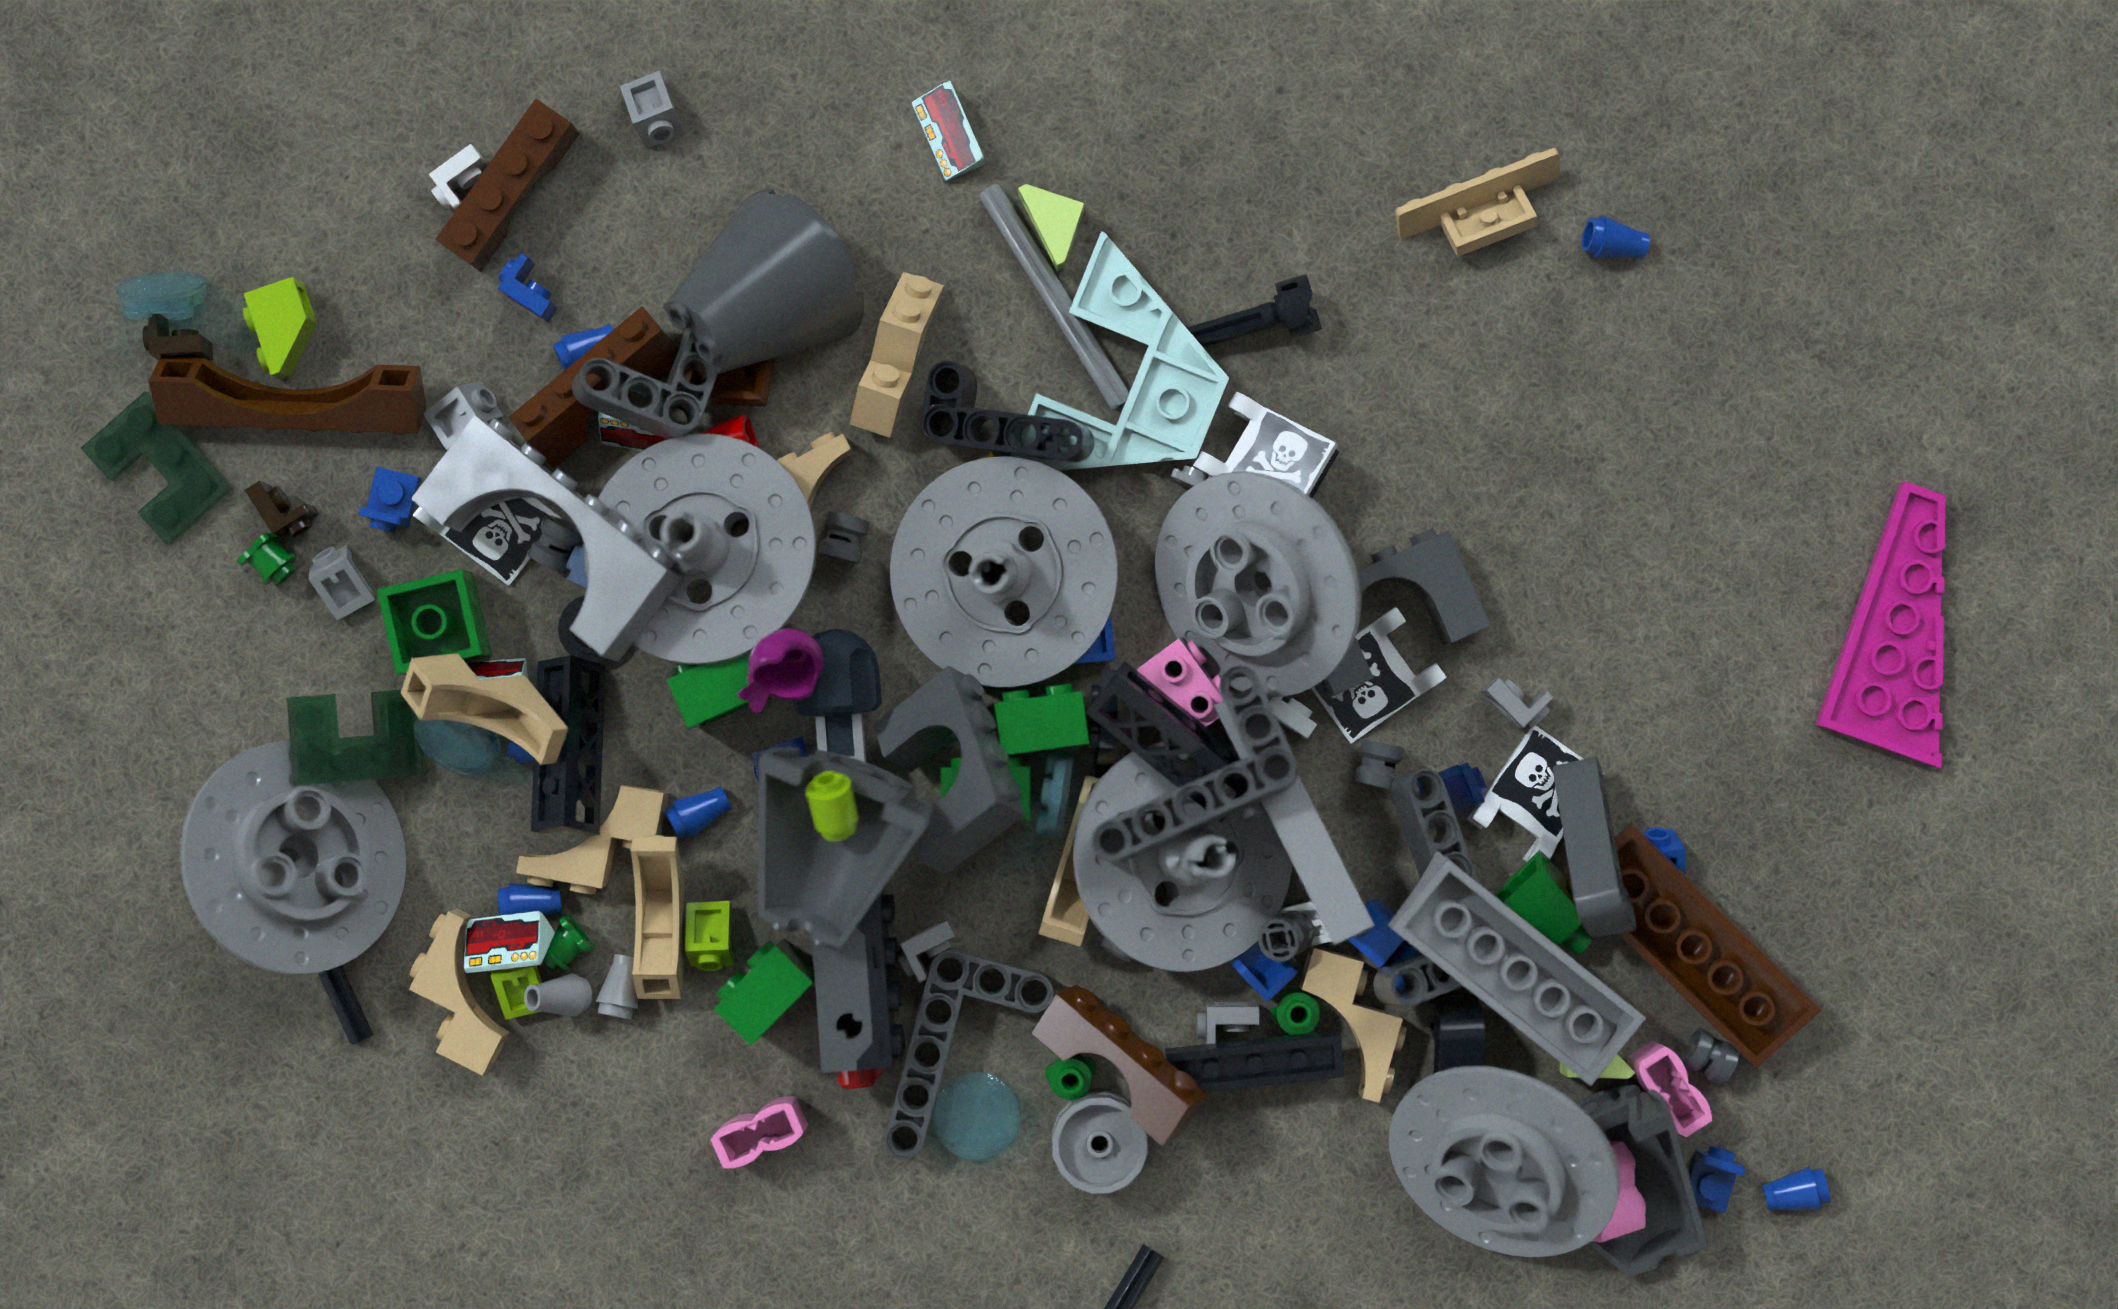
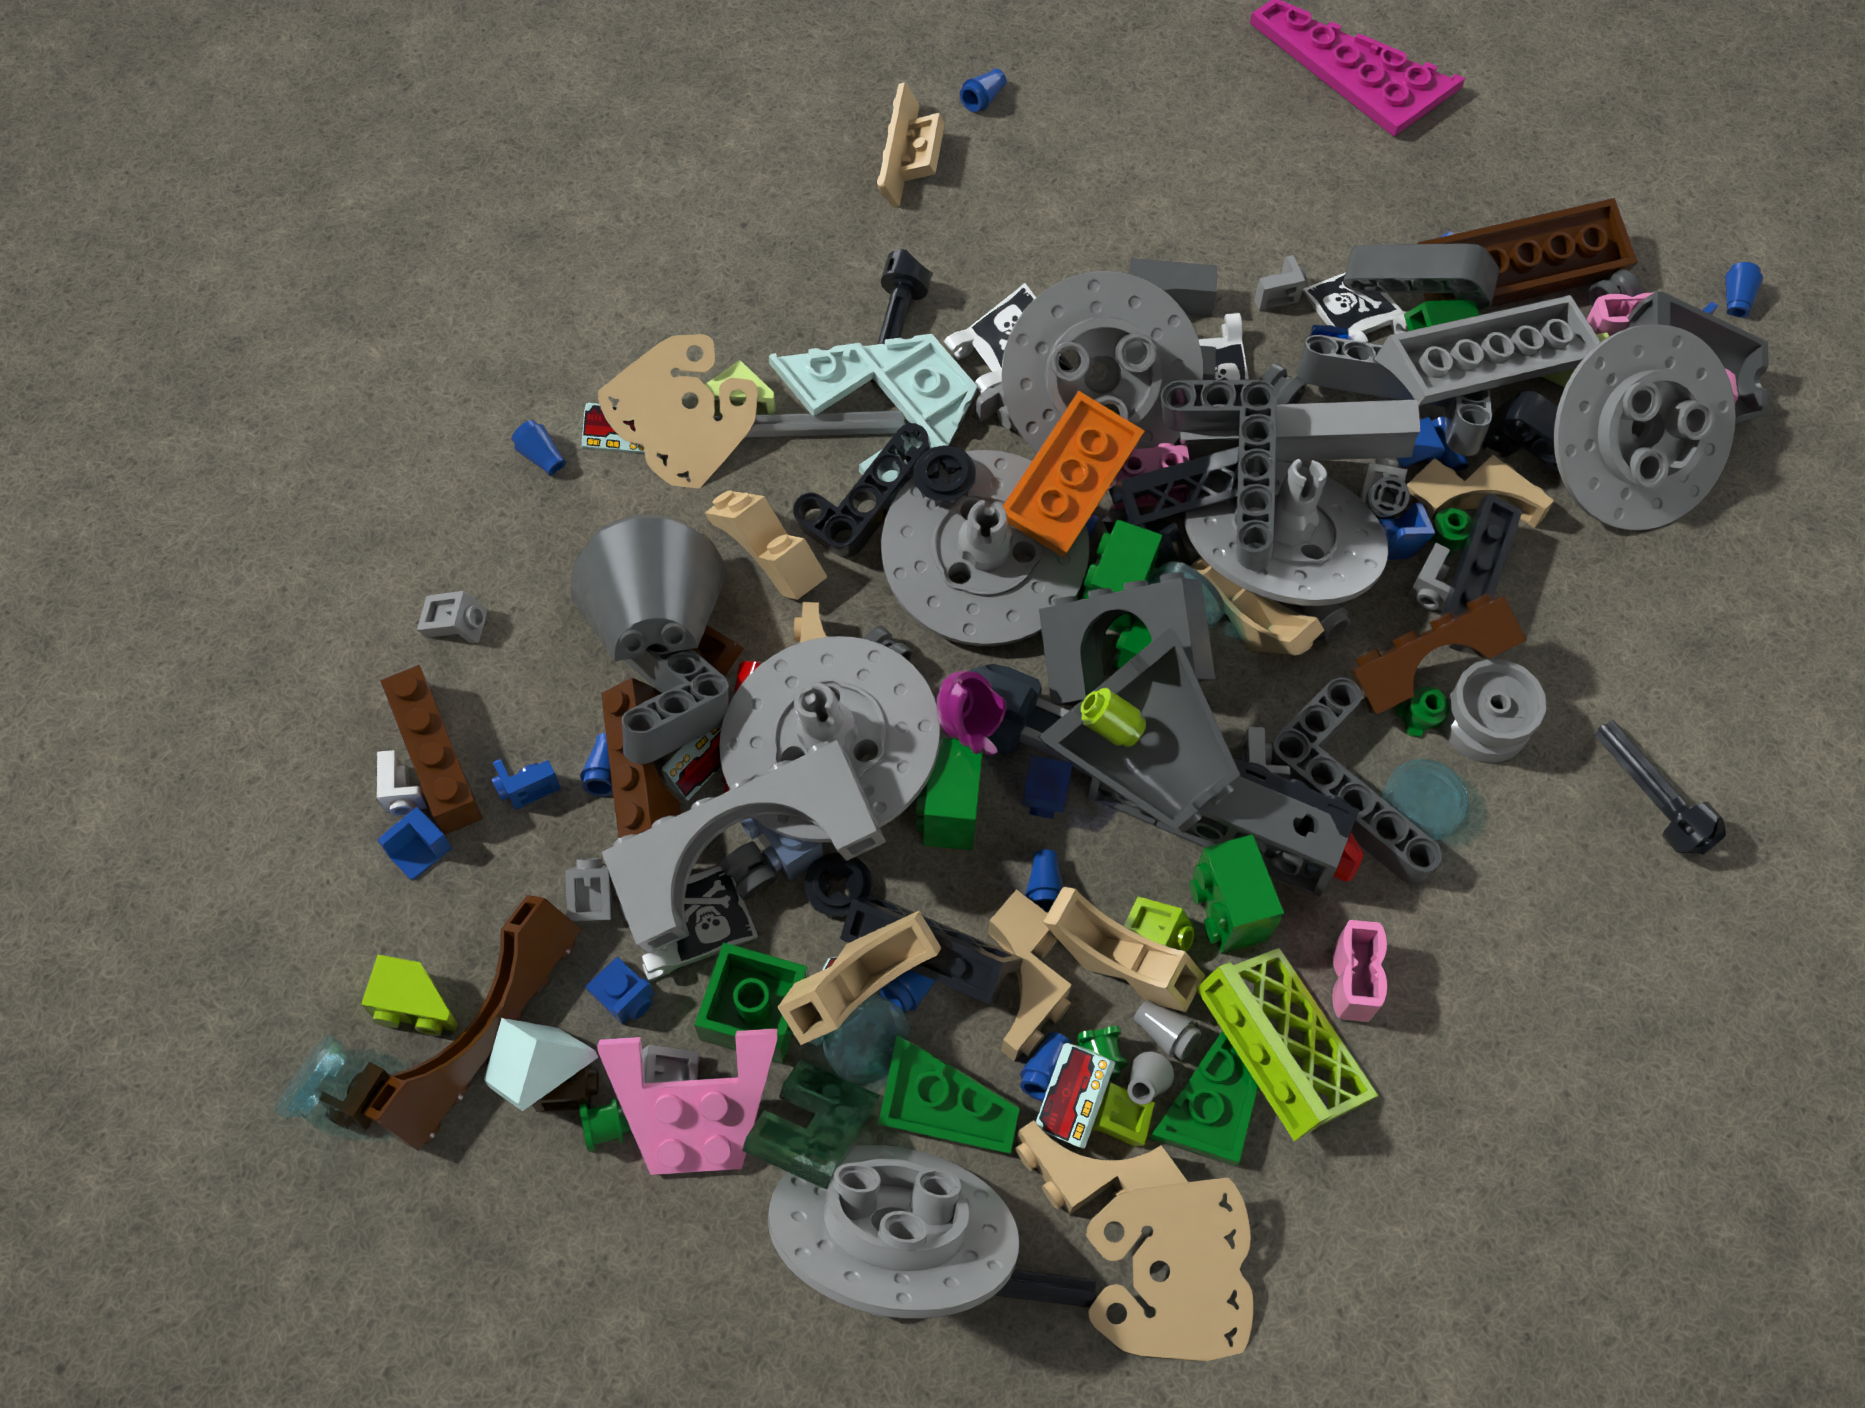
camera: 60 degrees left, 25 degrees down
clear green plate [81,391,234,545] -> none
none -> blue panel [377,807,452,880]
none -> light aqua slope [484,1018,598,1111]
none -> blue cone [511,420,566,476]
none -> bright pink wing [597,1029,778,1175]
none -> tan piece [598,334,758,489]
none -> green wing [878,1034,1020,1154]
none -> black gear [913,445,976,505]
none -> orange plate [1003,391,1145,558]
none -> tan piece [1086,1178,1253,1361]
none -> green wing [1150,1030,1258,1167]
none -> lime fence [1196,948,1378,1142]

